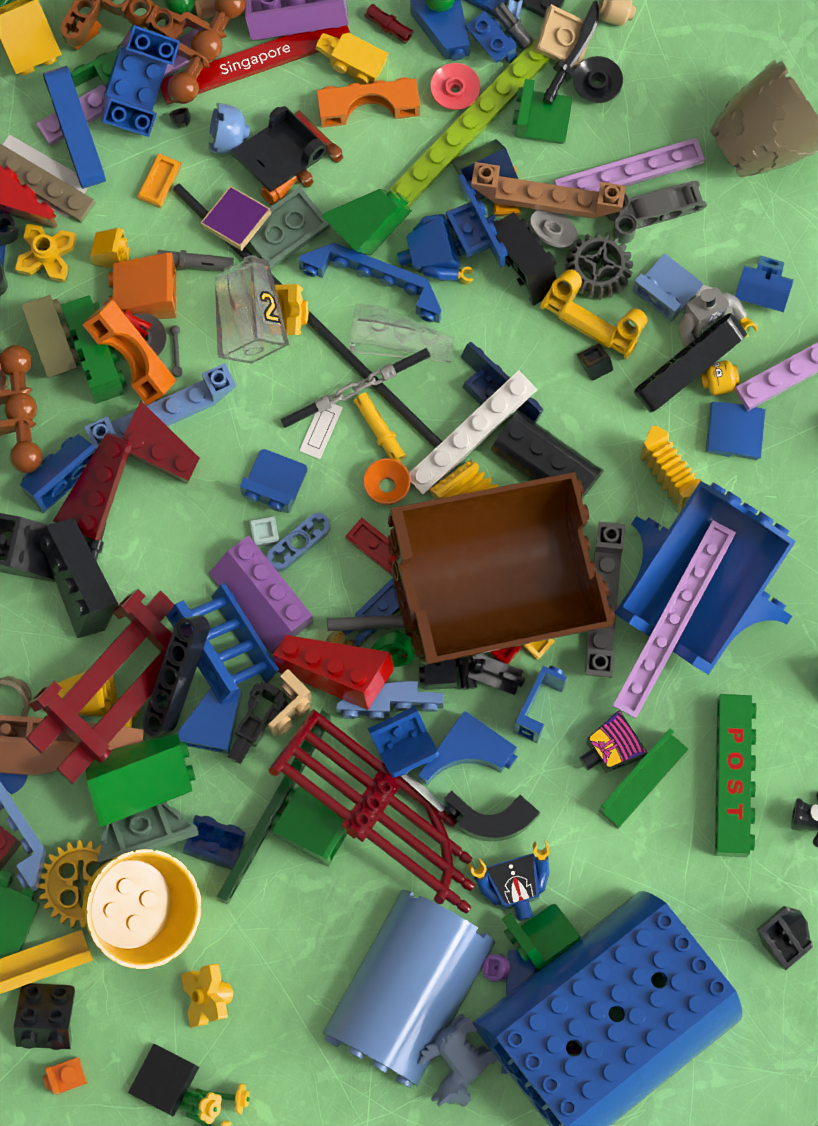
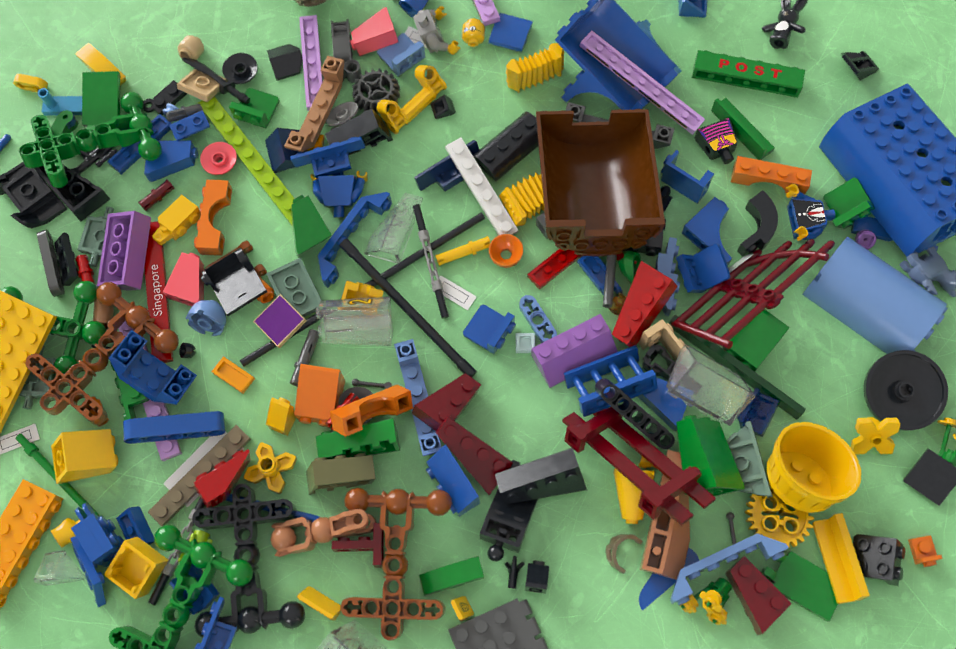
camera: 75 degrees left, 5 degrees down
black beam [634,313,747,413] -> none
none -> coral slope [163,252,204,307]
none -> black slope [267,44,302,81]
none -> black piece [339,238,477,377]
none -> coral slope [350,7,399,56]
none -> clear windscreen [666,344,755,426]
none -> dark grey hinge [726,512,740,555]
none -> orange arch [731,156,812,194]
none -> black dish [864,350,948,431]

